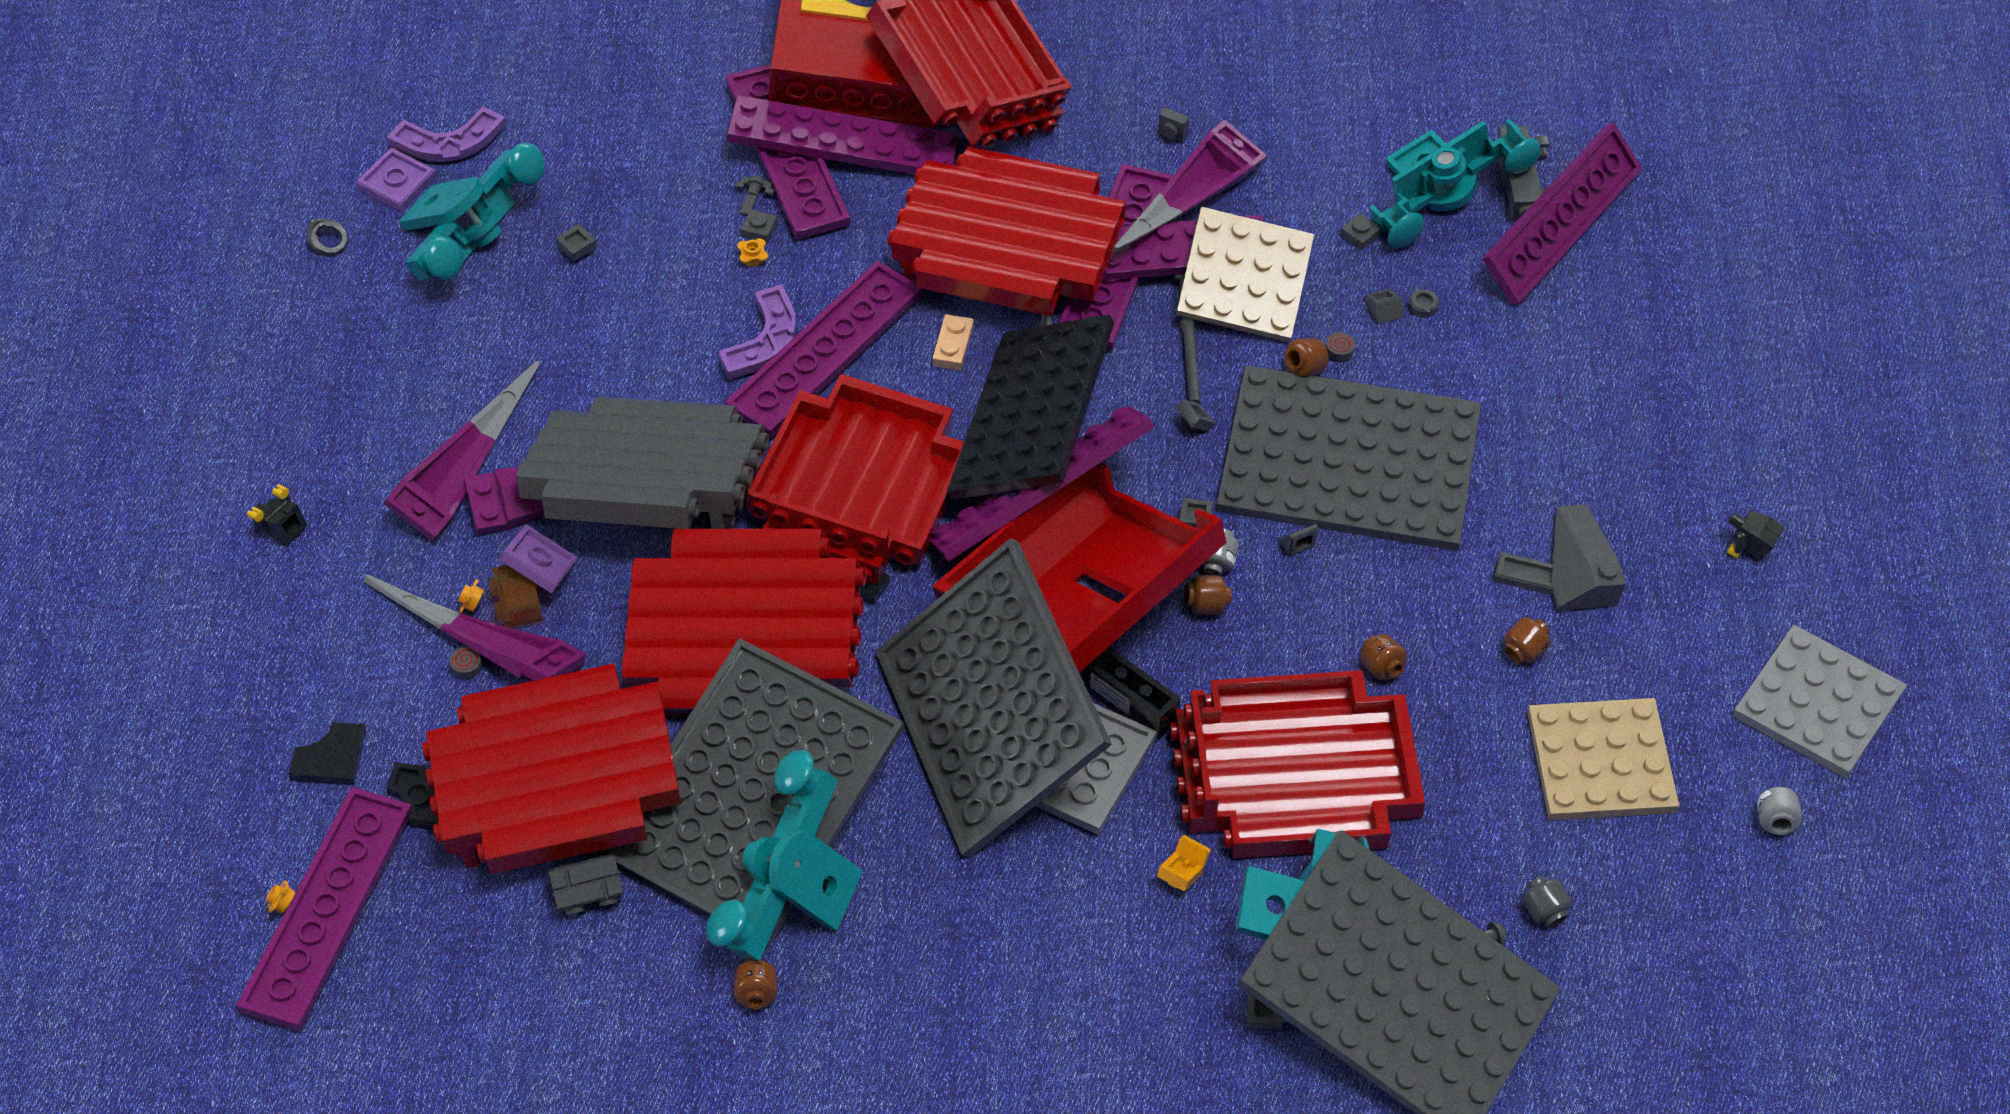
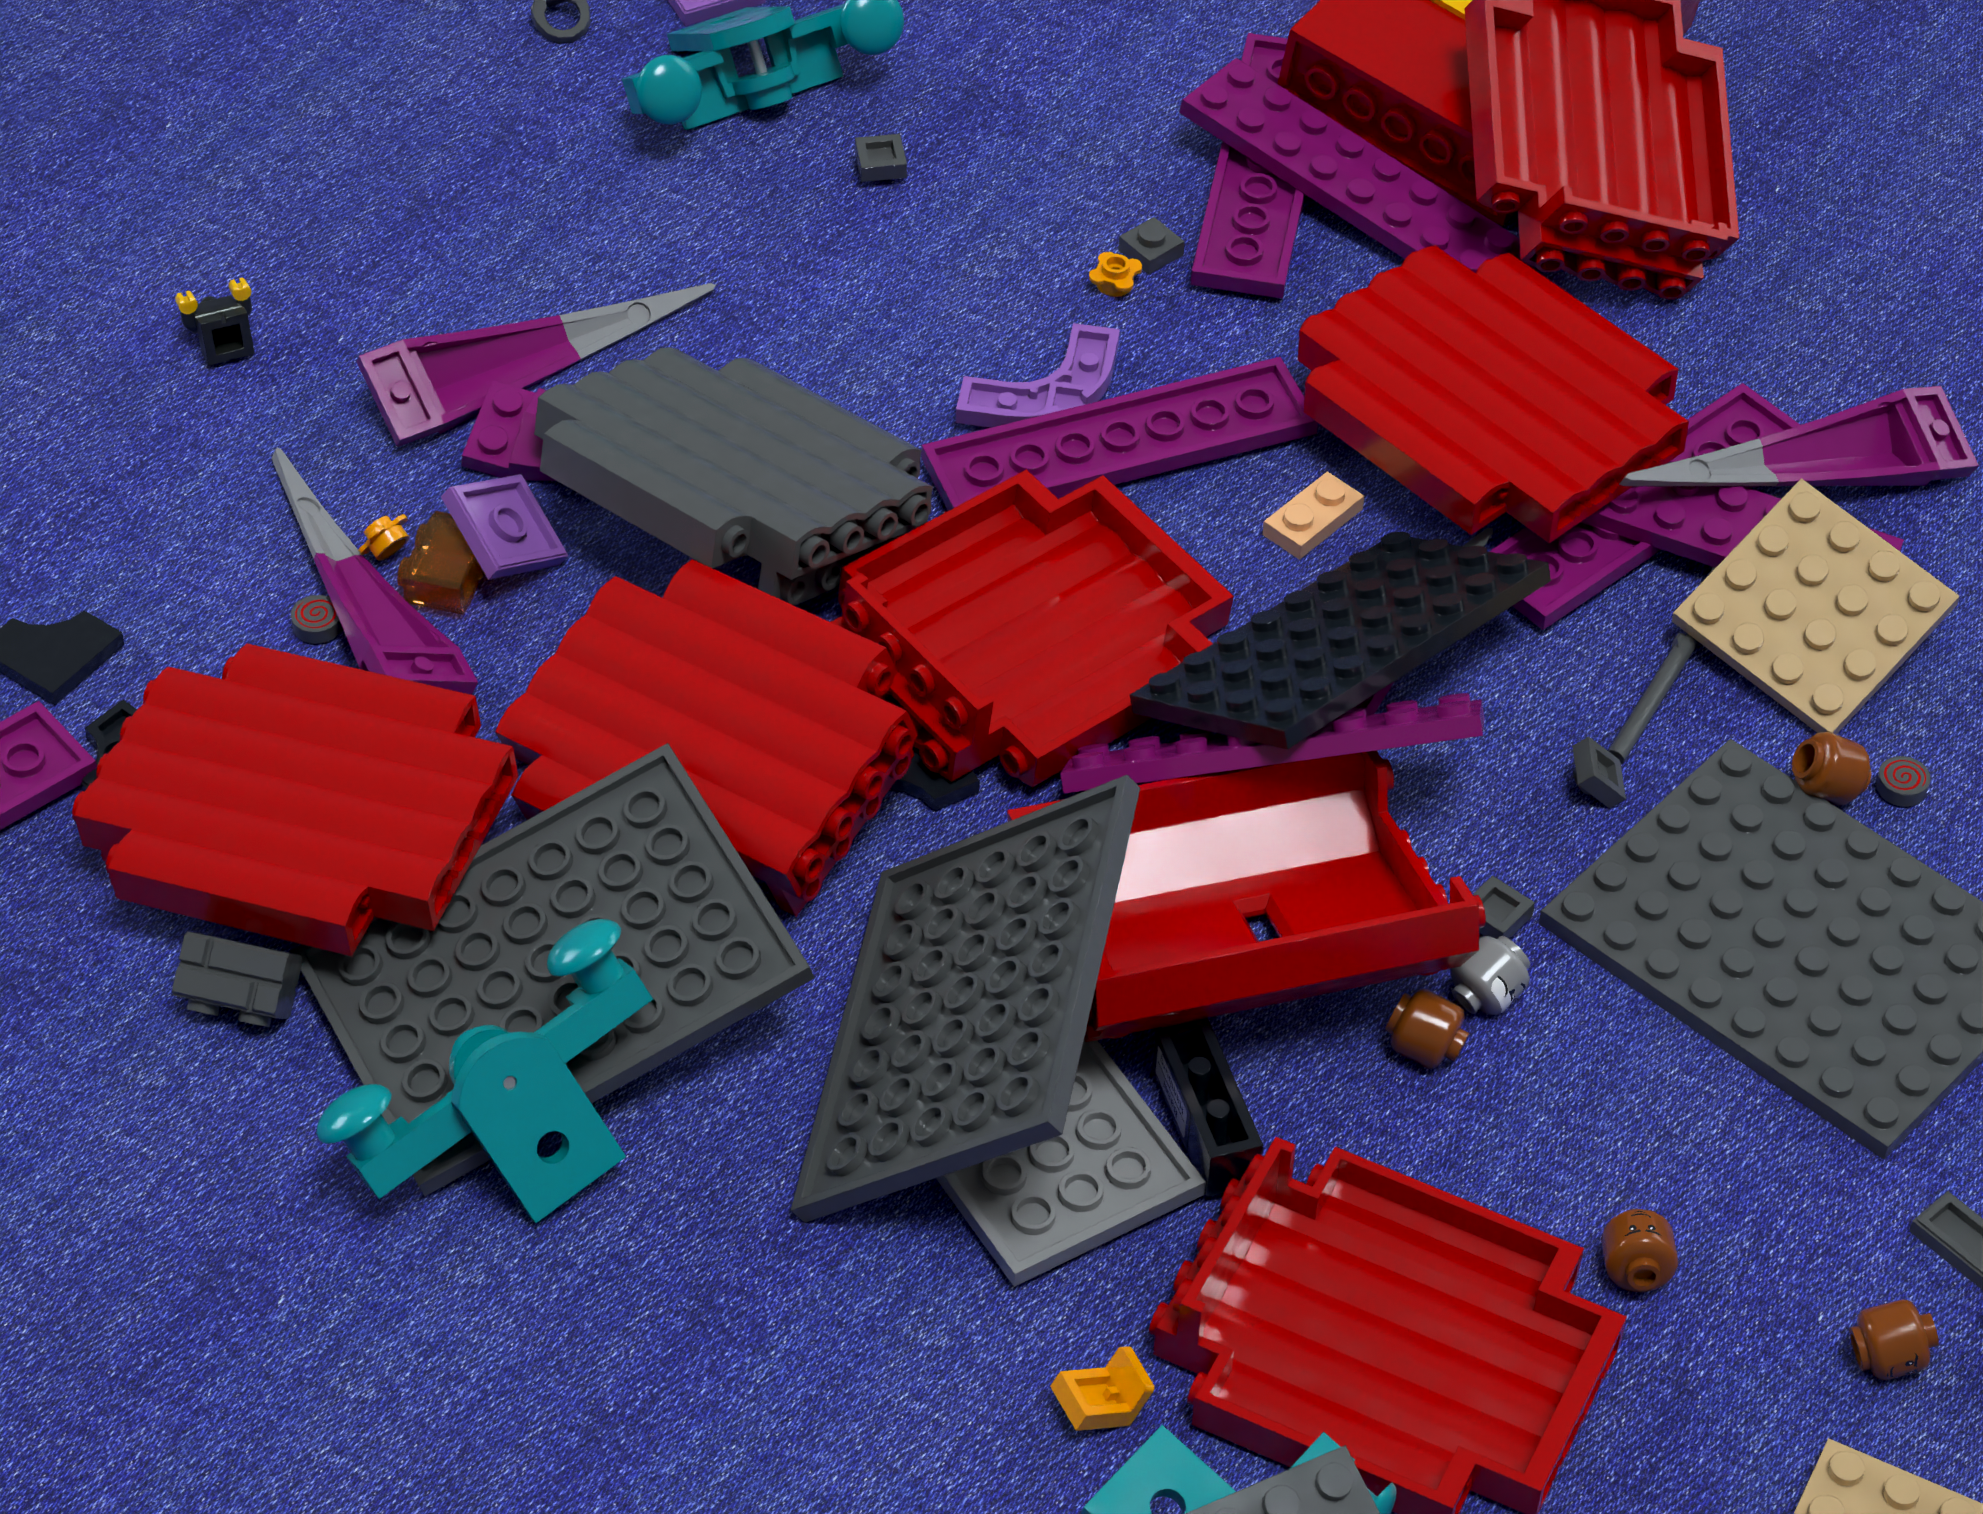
camera: 30 degrees right, 5 degrees down
dark orange head [734,959,778,1009] -> none
dark grey piece [735,175,775,216] -> none
dark grey plate [1158,107,1189,144] -> none
dark grey slope [1279,524,1318,556] -> none

